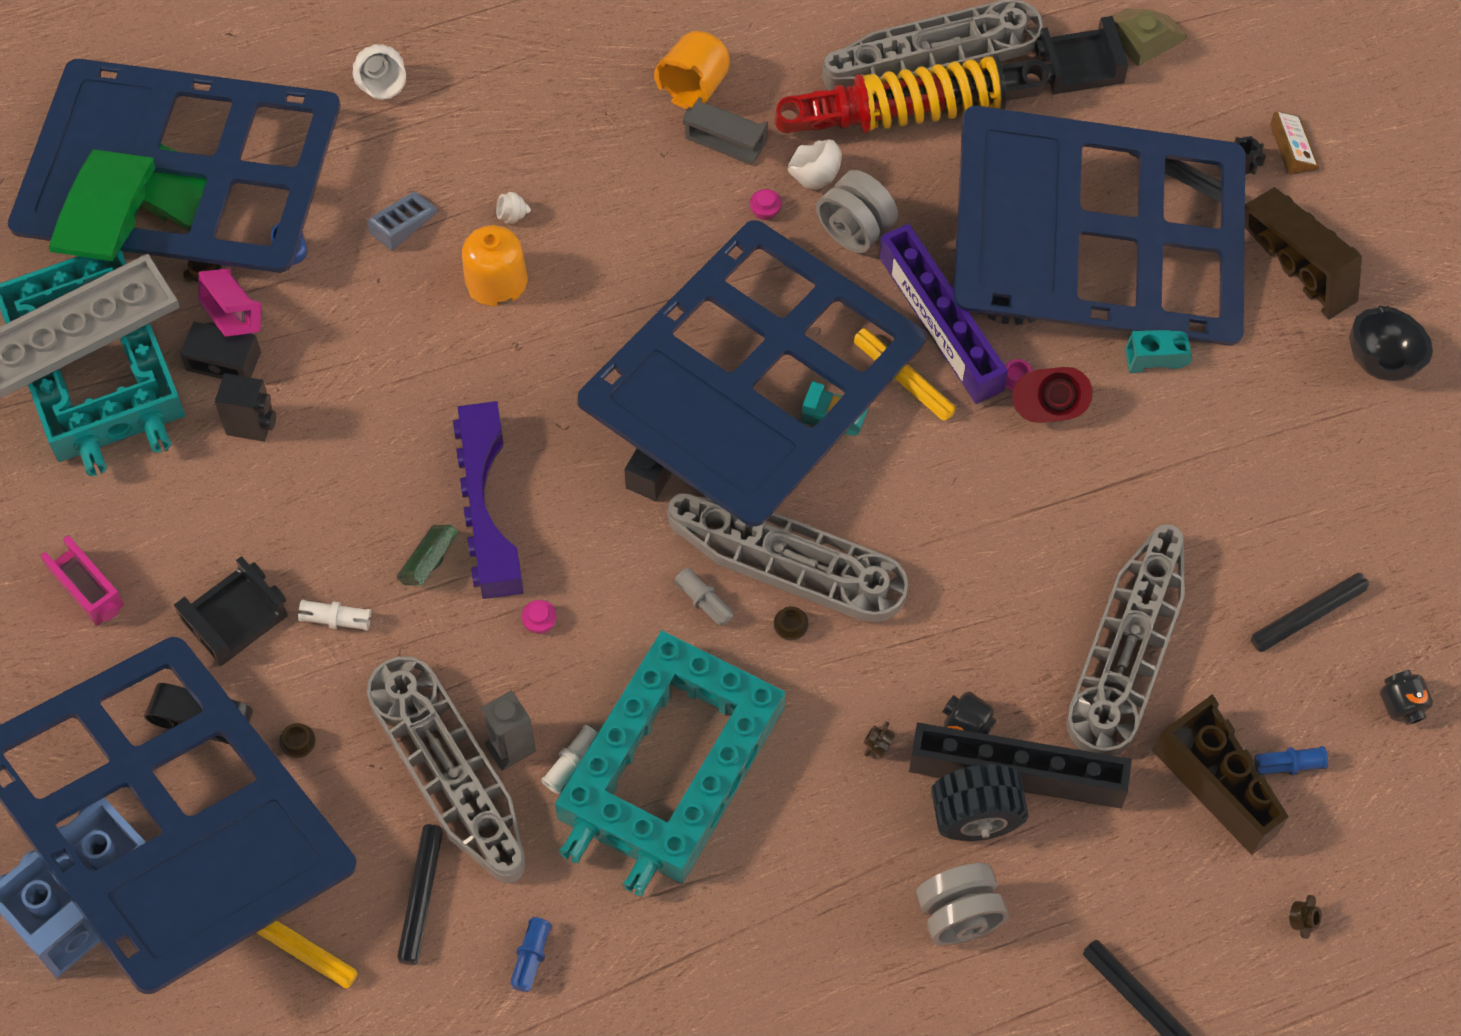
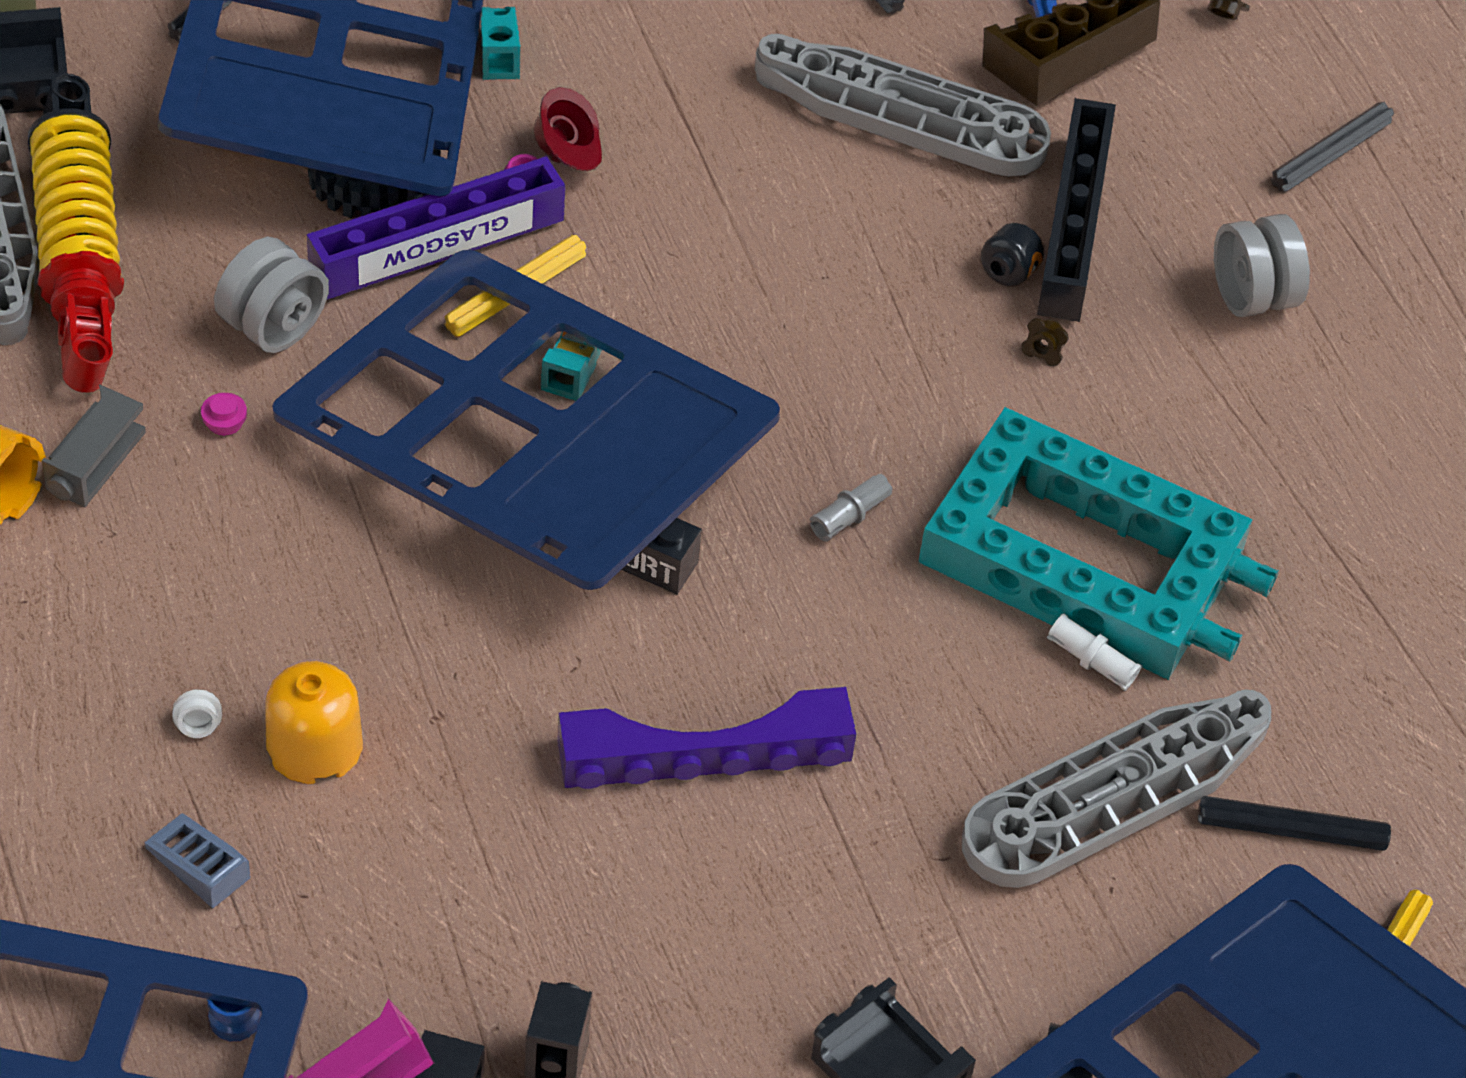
camera: 95 degrees left, 10 degrees down
dark brown plate [279,723,316,758] -> none
white pin [298,599,371,631] -> none
plate [397,524,459,585] -> none
dark grey window [481,690,536,771] -> none
blue axle [510,917,552,992] -> none
dark pink plate [522,600,557,634] -> none
light grey beam [667,493,908,622] -> none
dark brown plate [774,606,808,641] -> none
white hair [787,139,842,190] -> none
black wheel [931,764,1029,841] -> none

